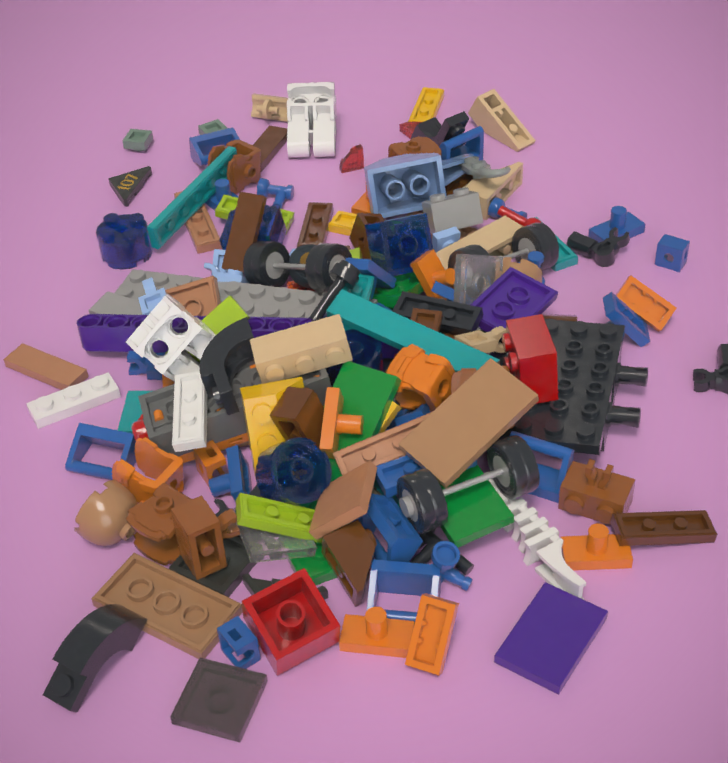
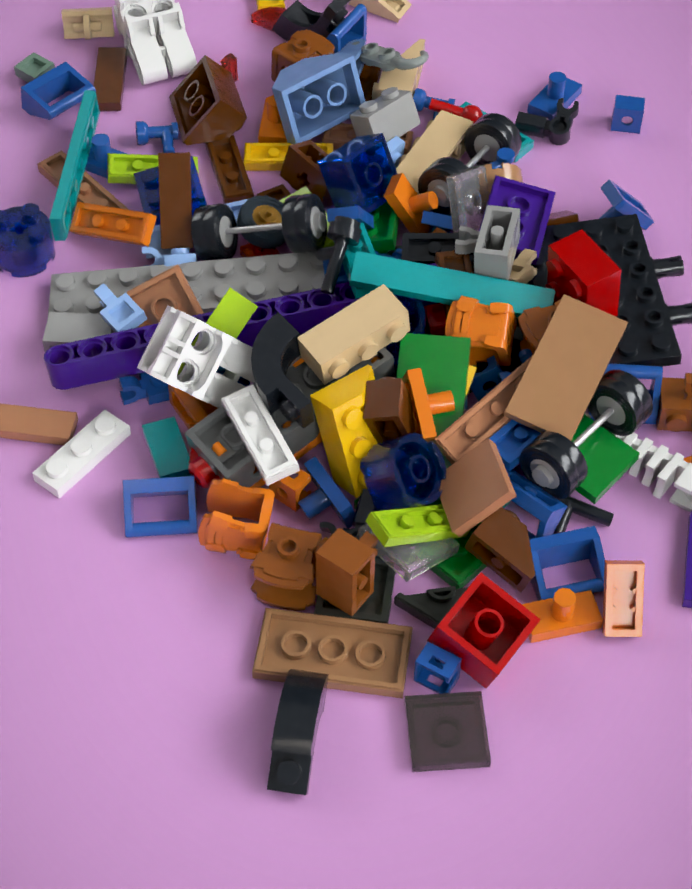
camera: 25 degrees left, 10 degrees up
medium nougat cylinder [74,479,138,546] -> none
dark orange piece [208,140,261,194] -> none
blue piece [431,541,473,591] -> none
orange tile [616,275,677,332] -> none
none -> orange tile [69,202,157,247]
none -> reddish brown slope [169,55,247,145]
none -> light grey brick [455,205,520,281]

